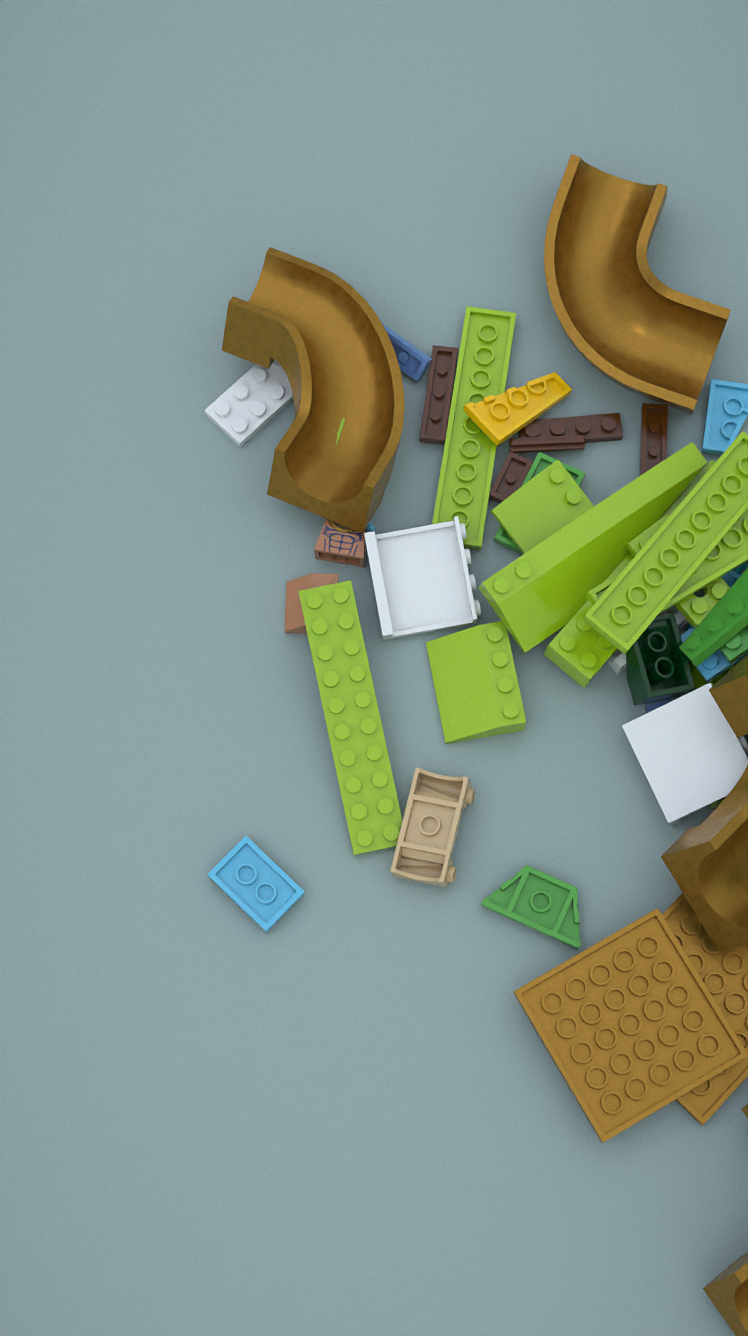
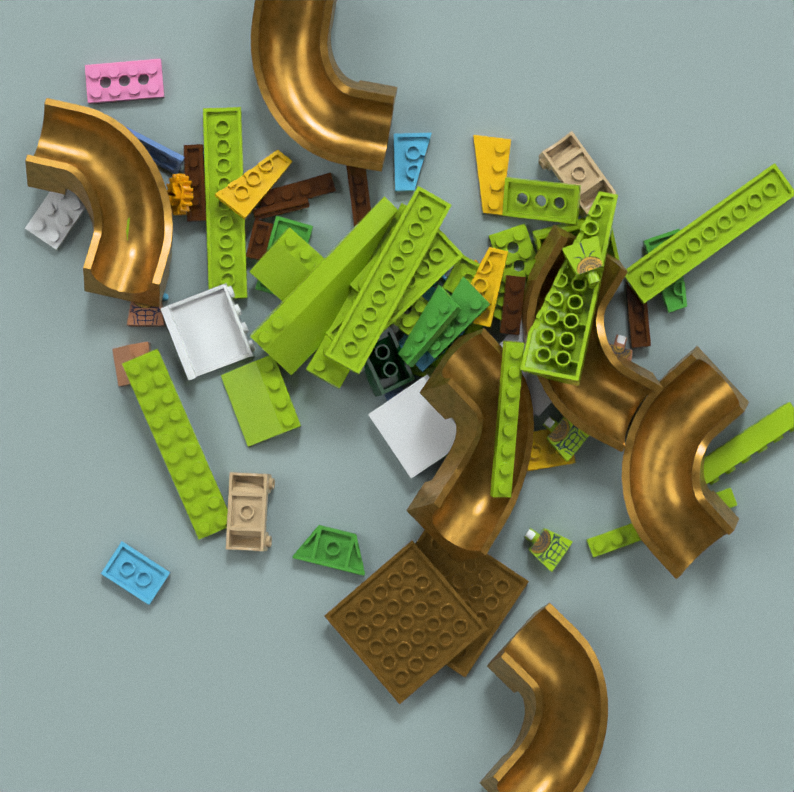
camera: 15 degrees left, 15 degrees up
none -> bright pink plate [85,59,165,104]
none -> light orange gear [166,174,194,215]

